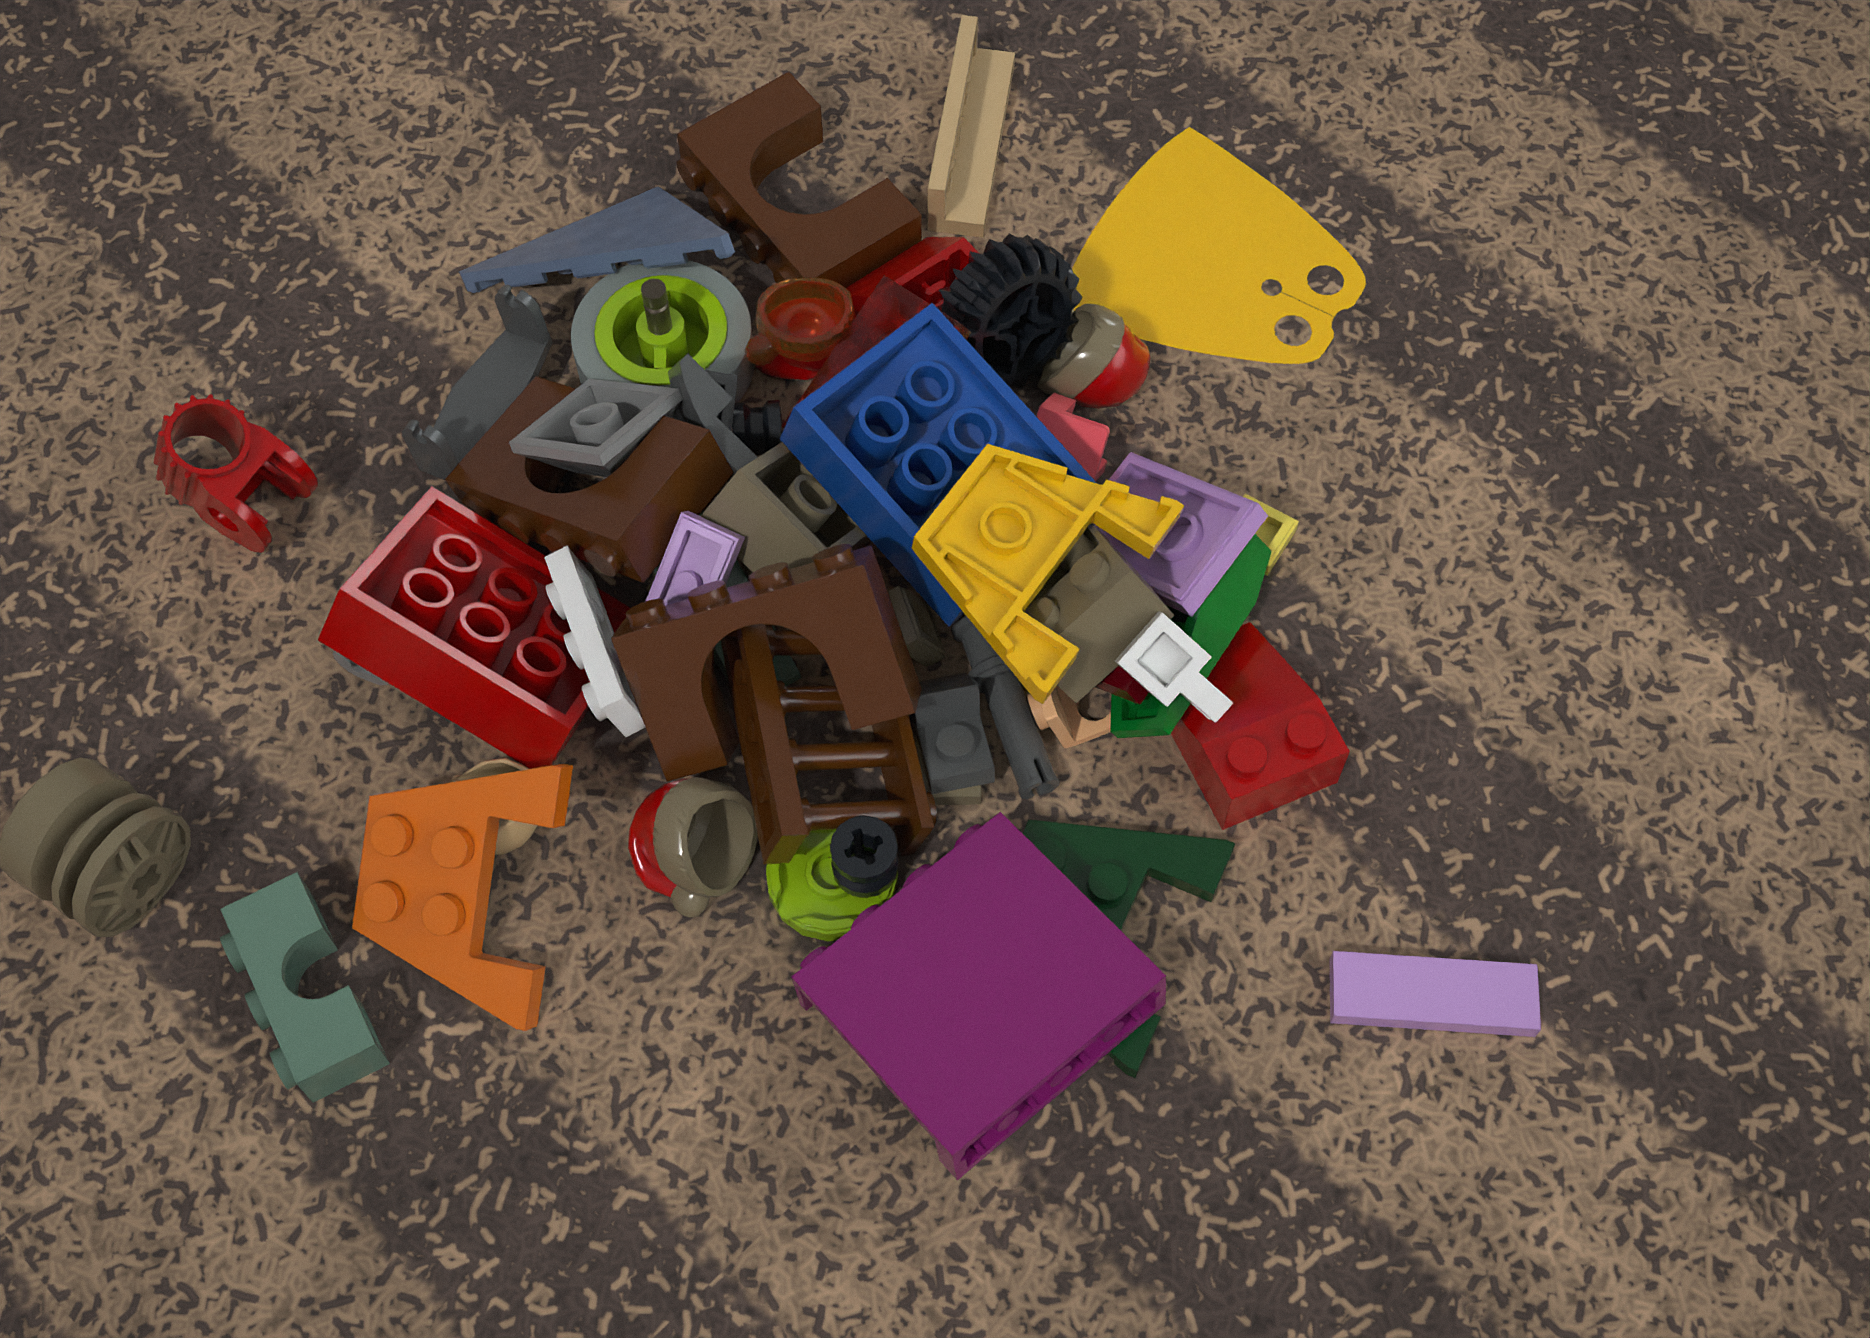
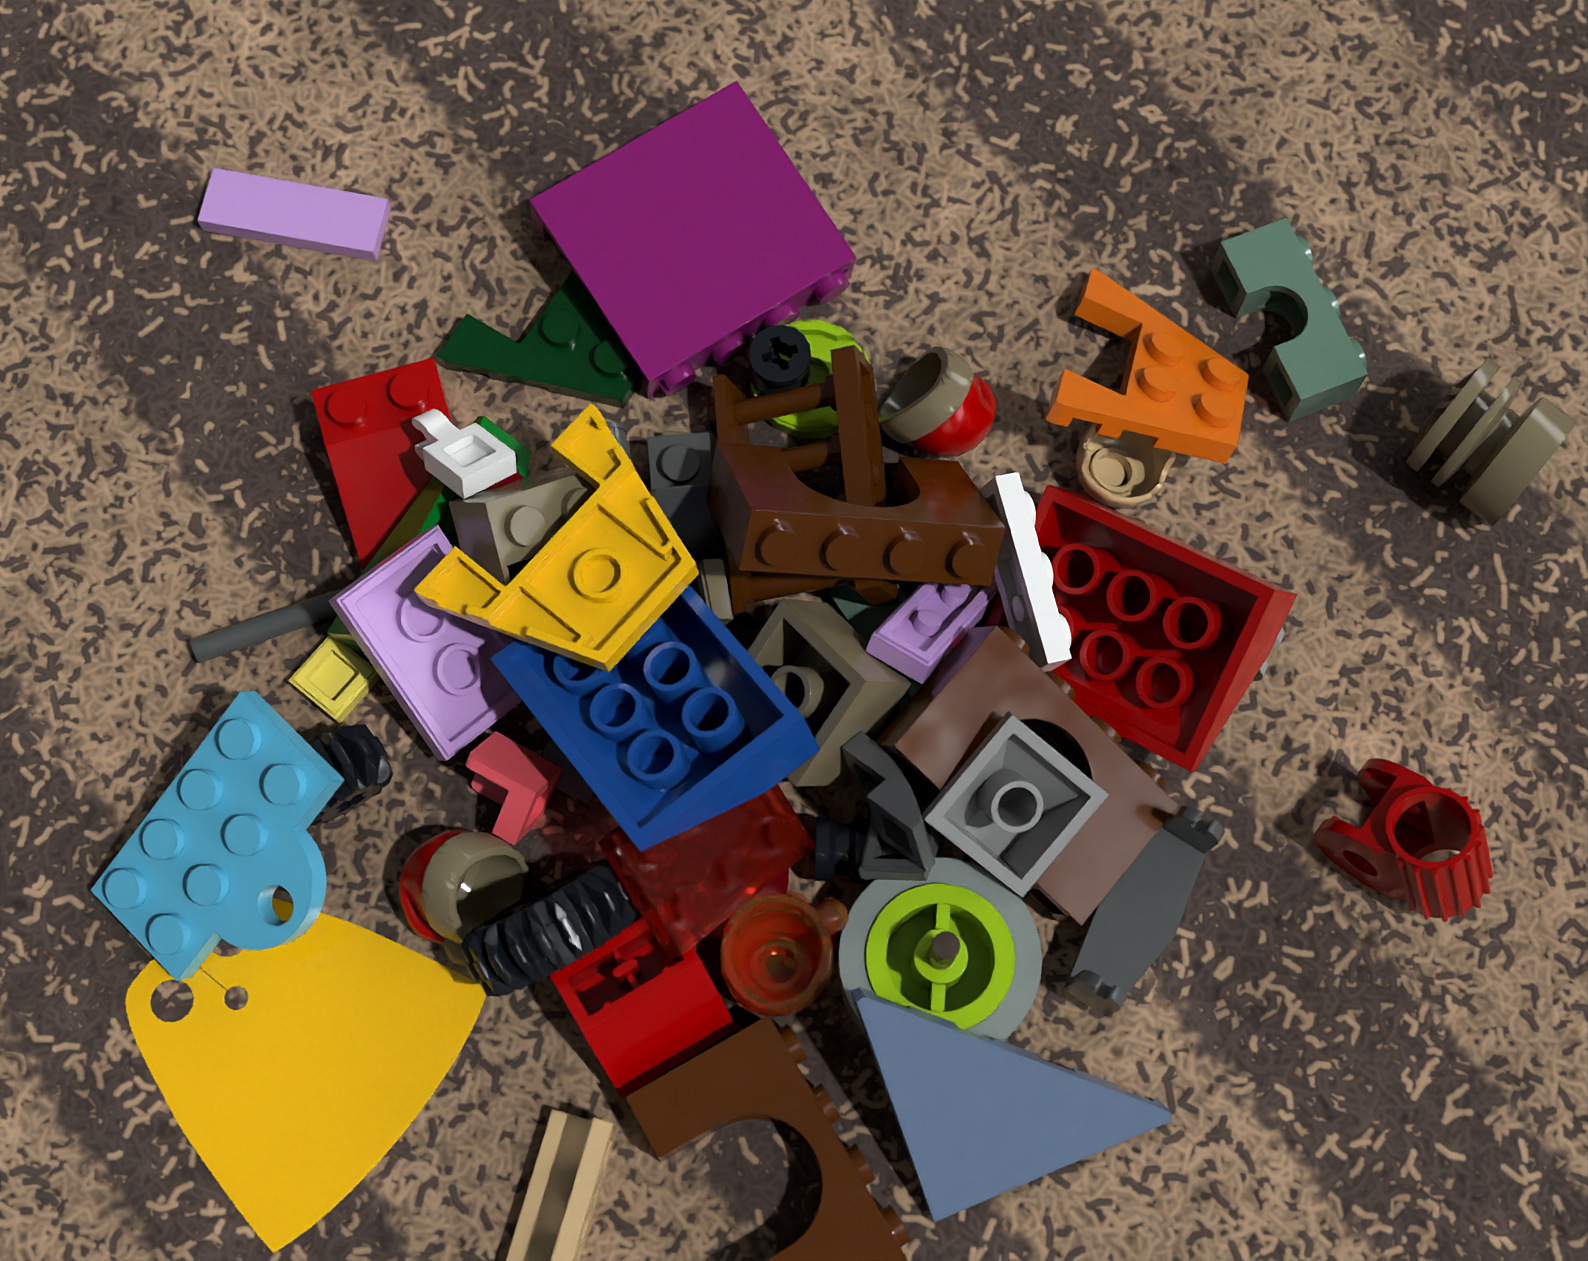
camera: 175 degrees left, 10 degrees up
none -> medium azure plate [91,691,344,981]
none -> dark grey bar [190,586,347,663]
none -> black gear [308,724,394,826]

